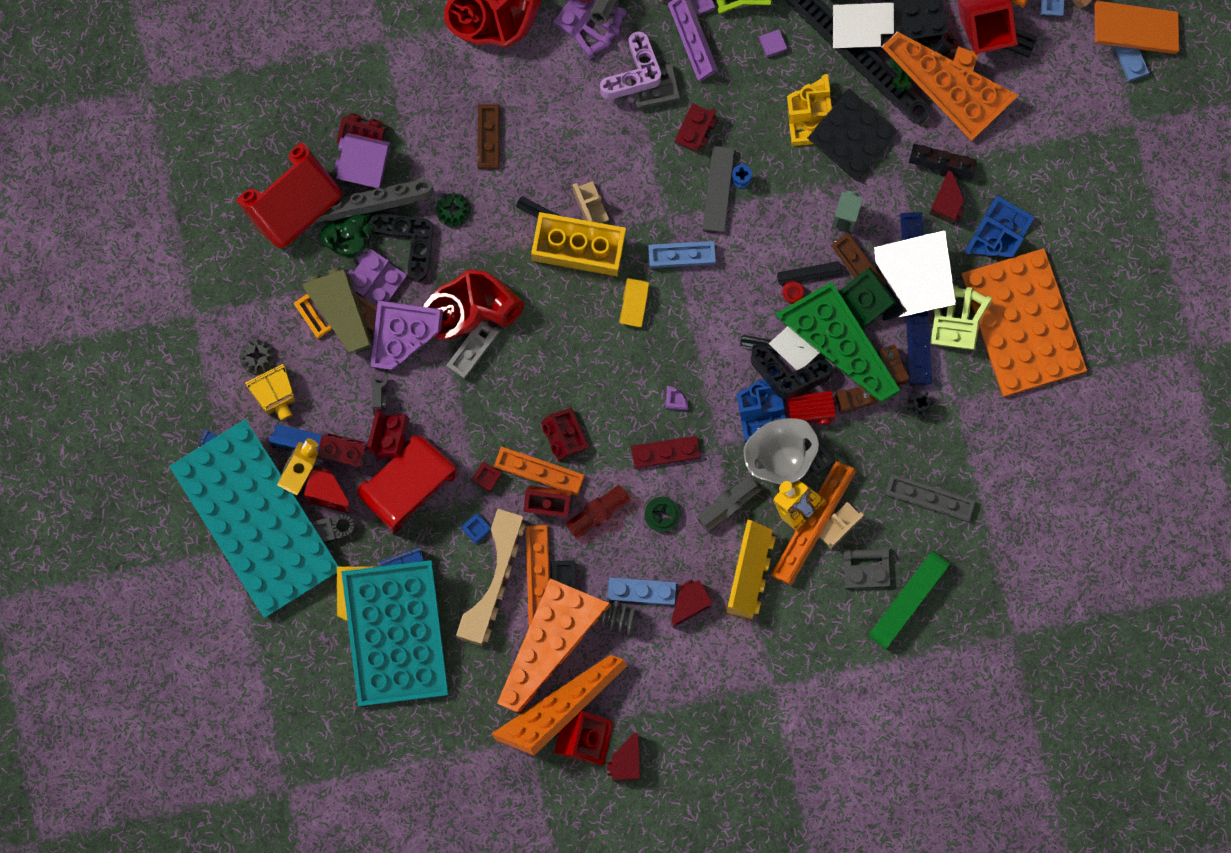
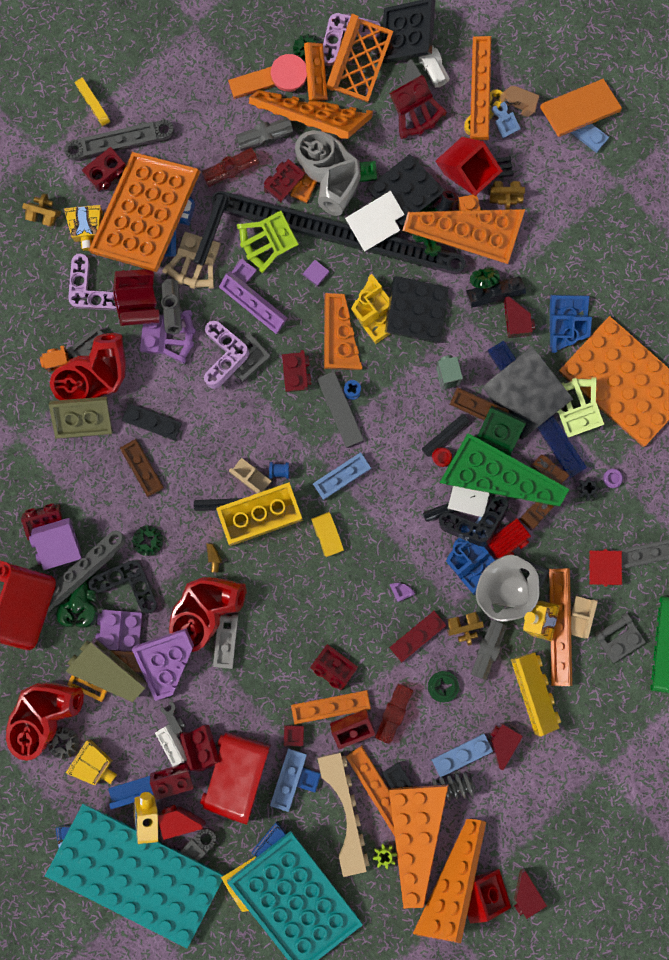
camera: 25 degrees left, 5 degrees up
none -> red piece [6,682,84,761]
none -> olive plate [49,397,113,439]
none -> black plate [122,403,182,441]
none -> white plate [155,725,187,766]
none -> pearl gold bar [206,543,223,573]
none -> blue bush [269,462,289,479]
none -> medium blue plate [270,748,307,812]
none -> orange wing [324,293,362,370]
none -> lime gear [373,843,397,869]
none -> pearl gold hips [447,612,484,646]
none -> dark green gear [470,267,500,288]
none -> pearl gold hips [489,181,525,210]
none -> red piece [589,549,622,587]
none -> medium lavender tile [603,469,623,488]

